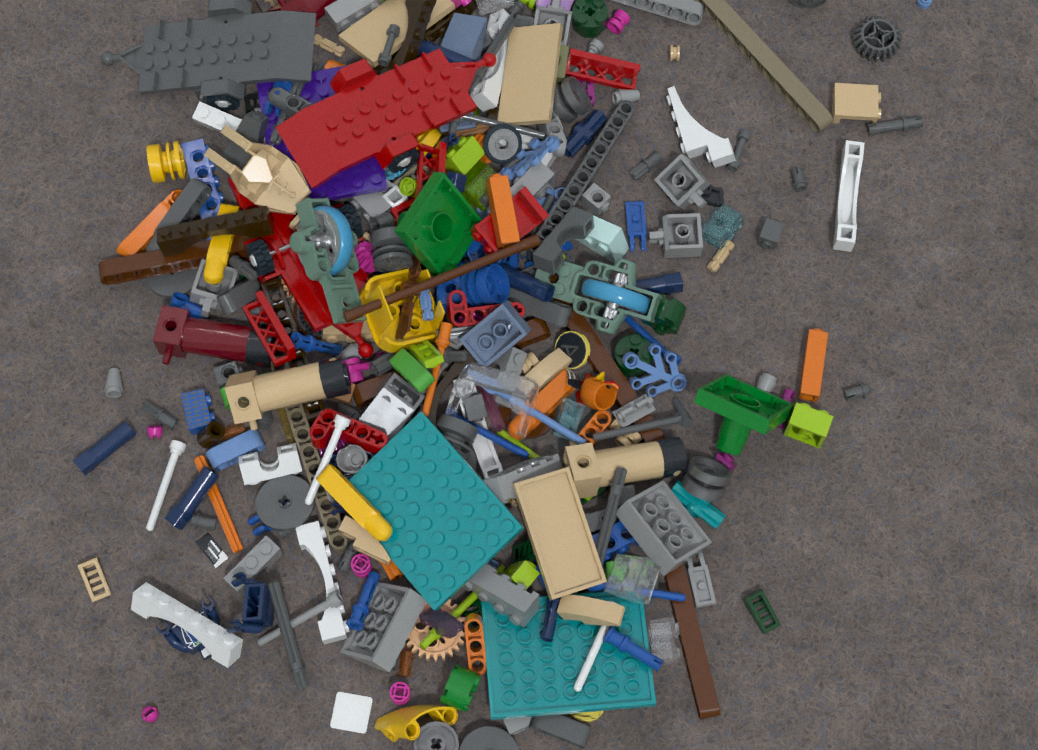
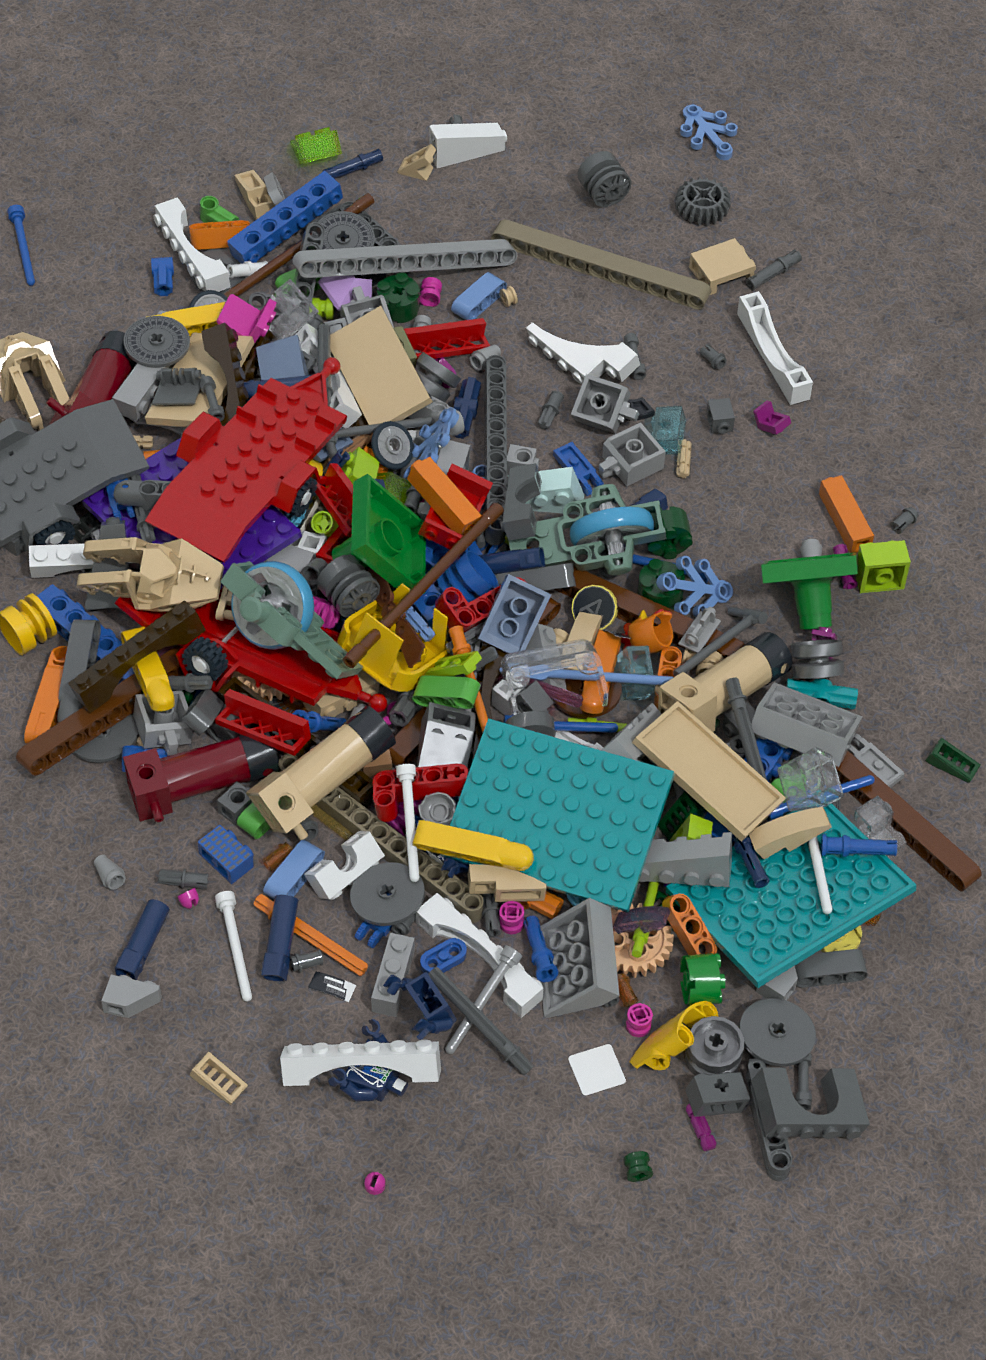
camera: 30 degrees left, 15 degrees down
dark brown brick [197,421,225,449] -> none
none -> light grey slope [101,975,162,1018]
none -> dark grey hinge [152,368,205,406]
none -> blue plate [420,938,467,973]
none -> medium blue beam [451,272,507,320]
none -> magenta bracket [753,400,791,435]

